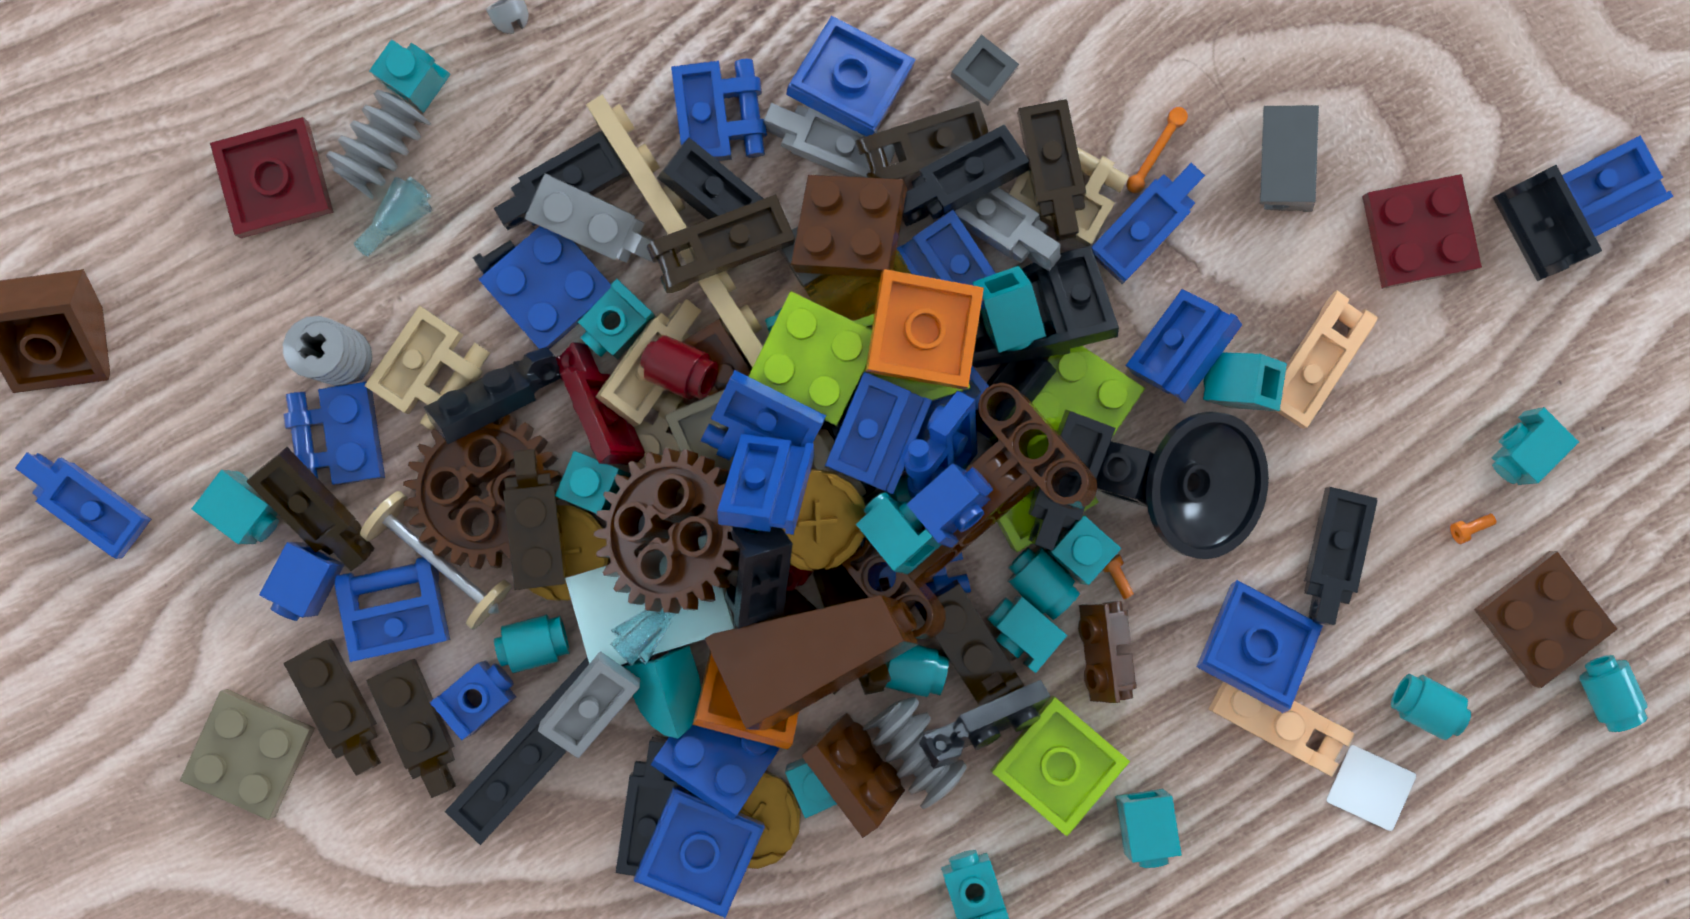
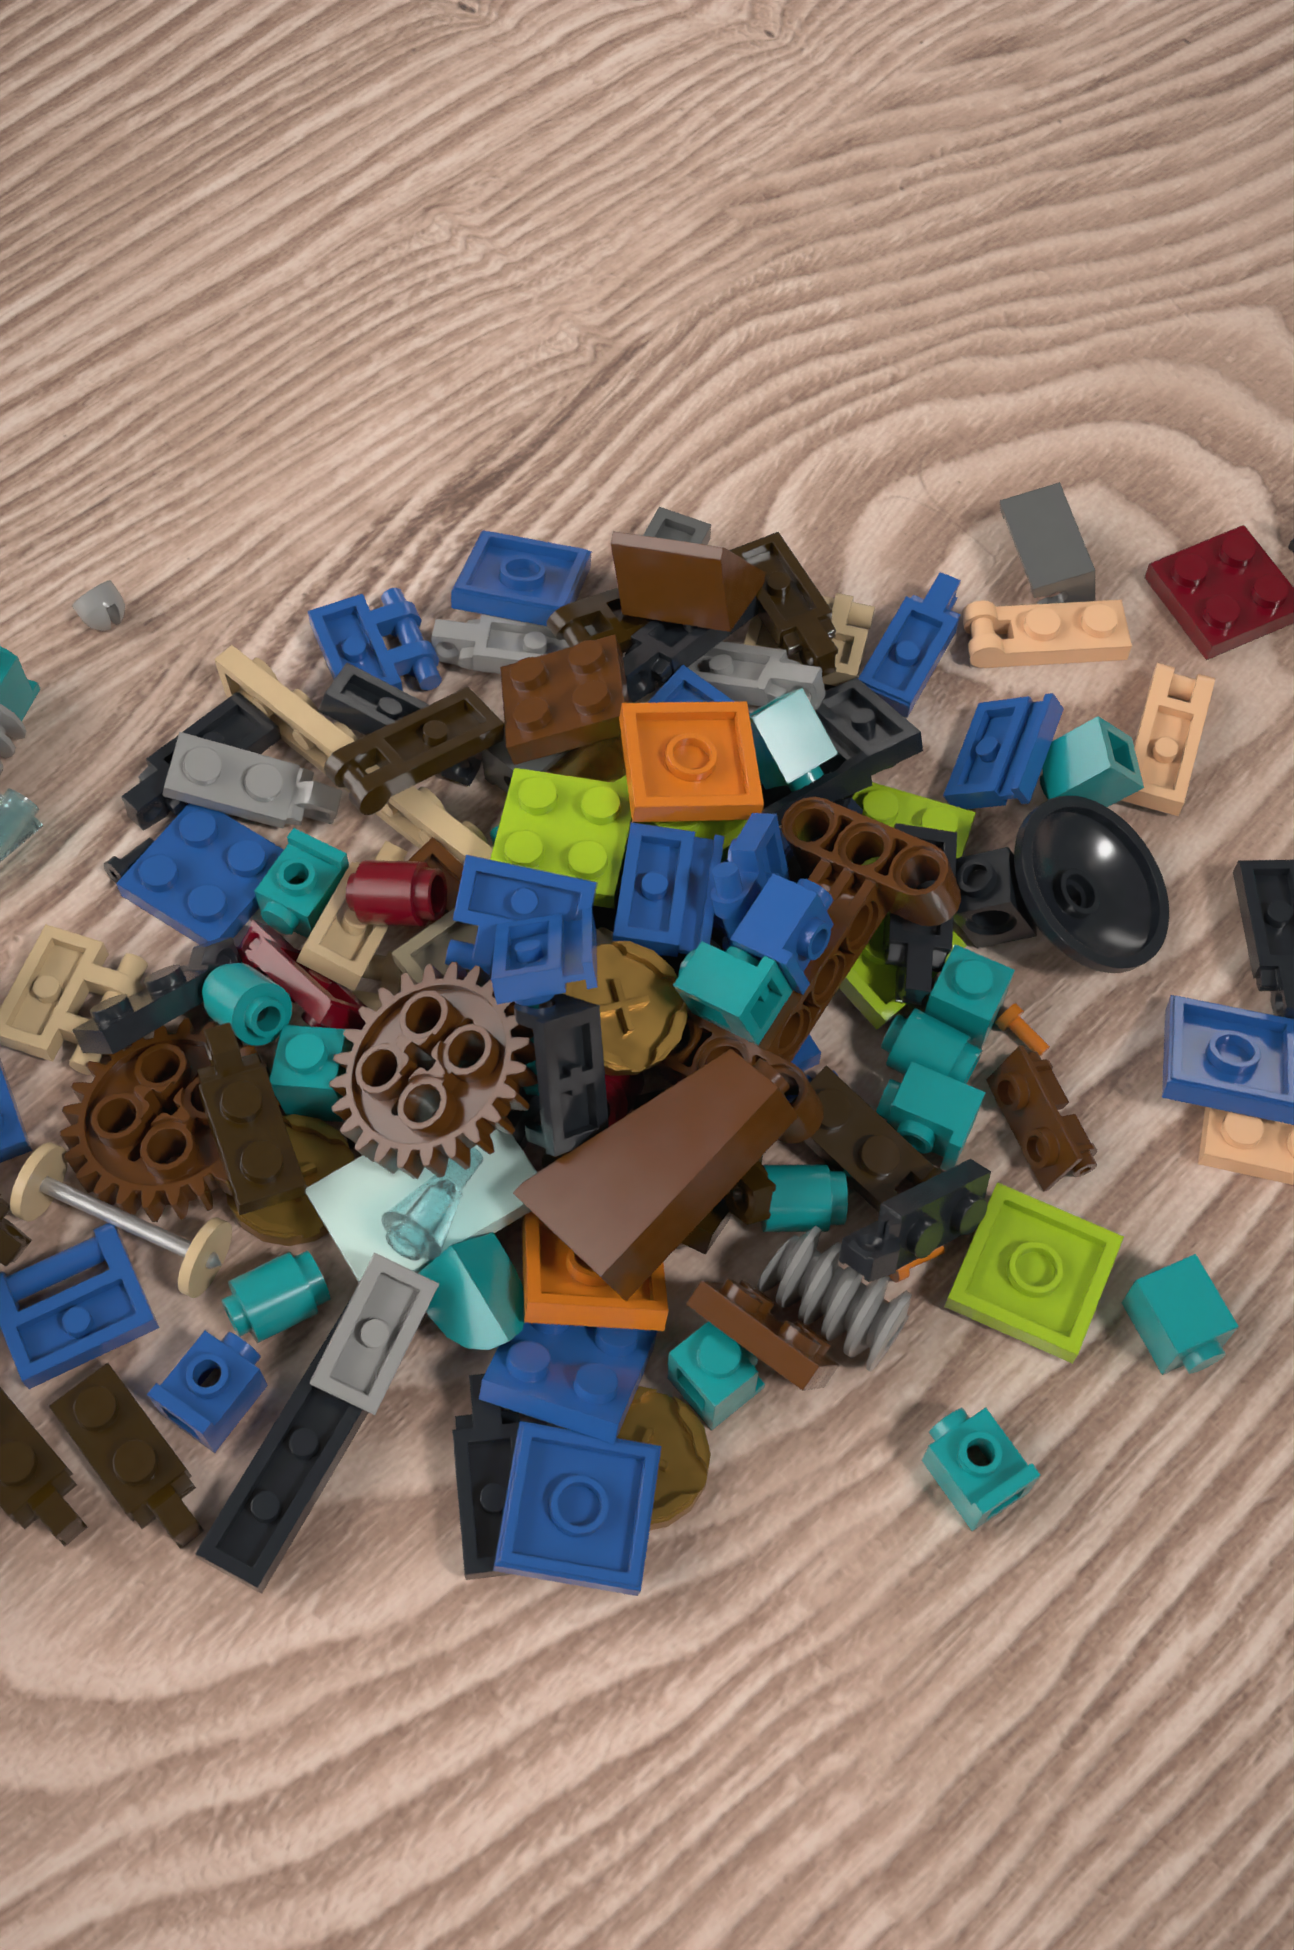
camera: 15 degrees left, 25 degrees down
orange hinge [1126,107,1188,194] -> none
none -> teal brick [202,963,292,1046]
none -> reddish brown slope [610,531,766,632]
none -> light nougat plate [962,600,1132,668]

